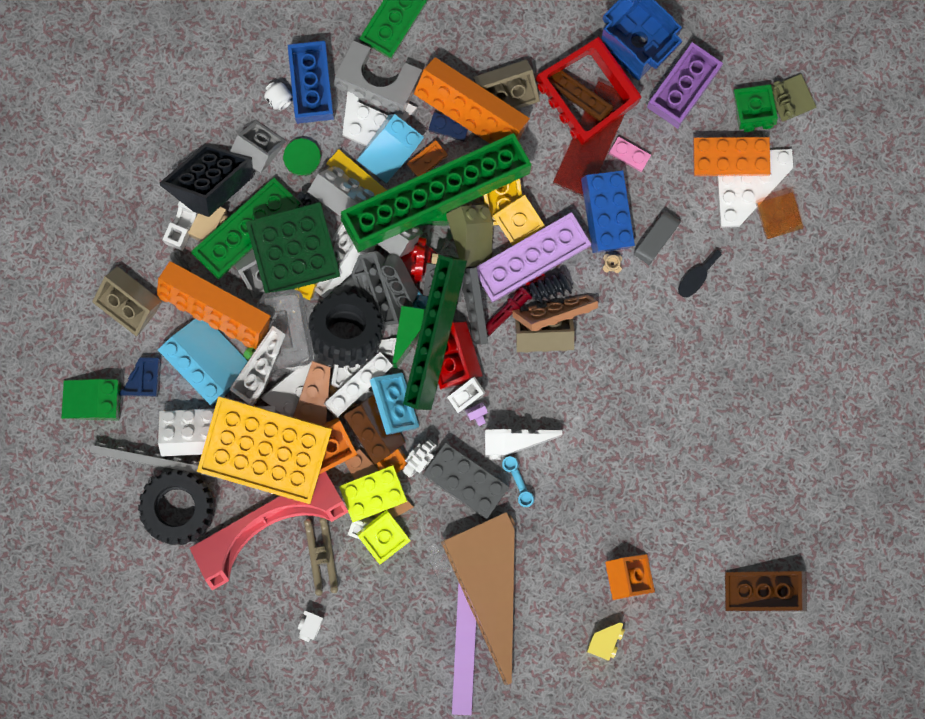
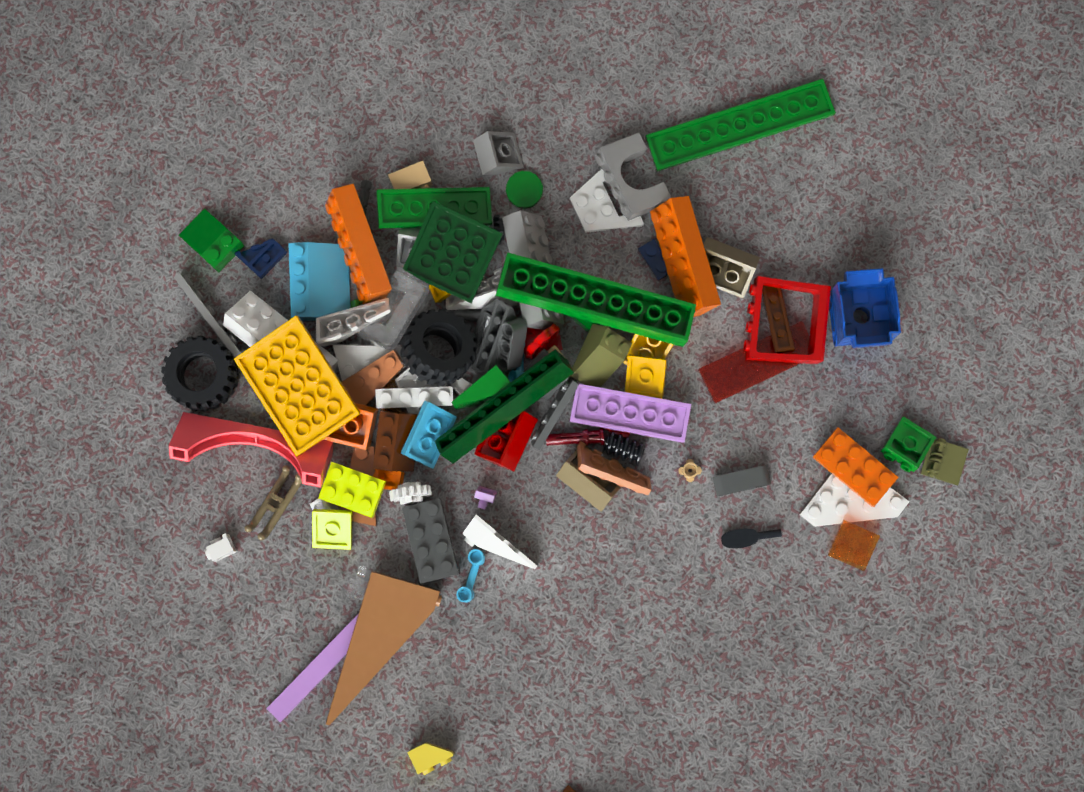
camera: 50 degrees right, 0 degrees up
dark tan slope [92,267,162,337] -> none
black slope [159,144,253,217] -> none
white arch [163,201,198,251] -> none
white head [264,82,292,111] -> none
blue brick [288,41,334,124] -> none
yellow tile [326,149,387,196] -> none
medium azure slope [356,114,424,183] -> none
orange plate [407,140,448,177] -> none
white slope [447,377,486,413] -> none
blue brick [581,170,635,253] -> none
orange slope [605,554,655,600] -> none
bright pink plate [609,137,651,172] -> none
medium lavender brick [647,42,723,129] -> none

